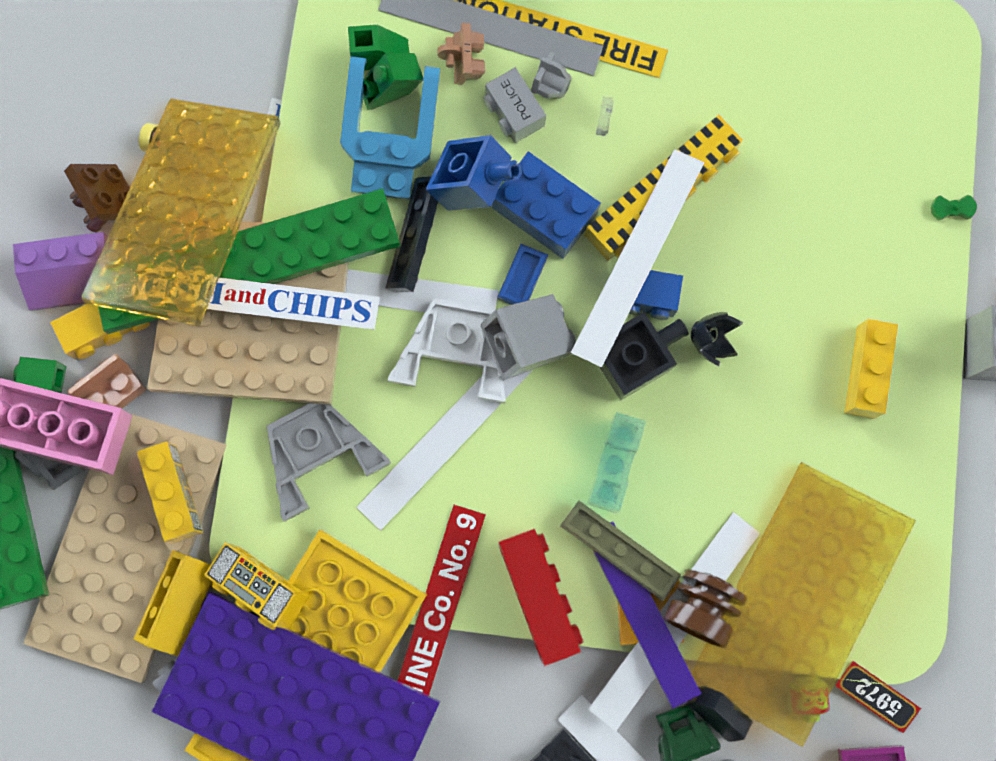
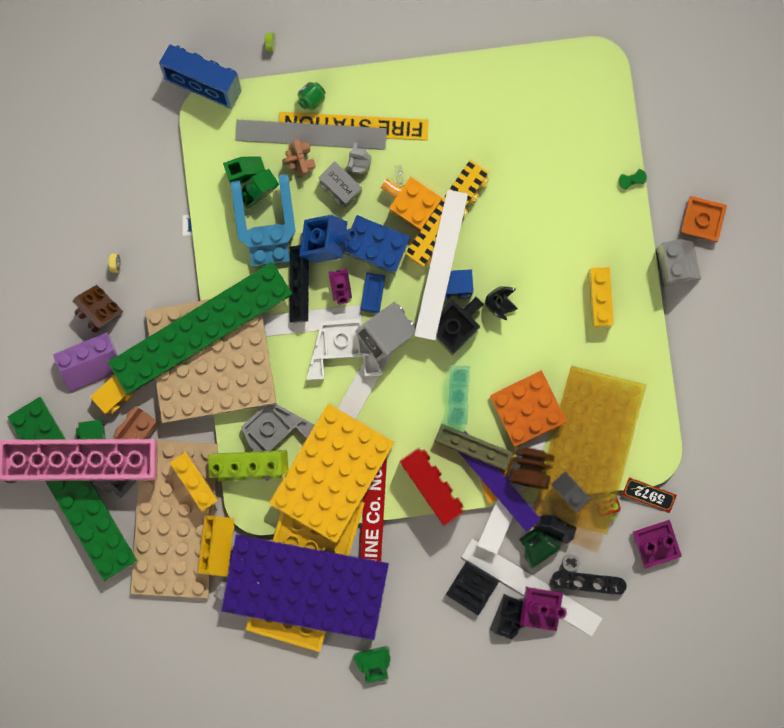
camera: 10 degrees left, 5 degrees up
clear yellow plate [81,98,281,326] -> none
white sticker [135,268,380,330] -> none
brick [204,542,309,630] -> none
none -> lime brick [208,450,289,481]
none -> yellow plate [269,403,395,543]
none -> magenta hips [328,268,352,305]
none -> light orange brick [381,177,442,232]
none -> orange plate [490,370,567,448]
none -> dark grey slope [551,471,592,513]

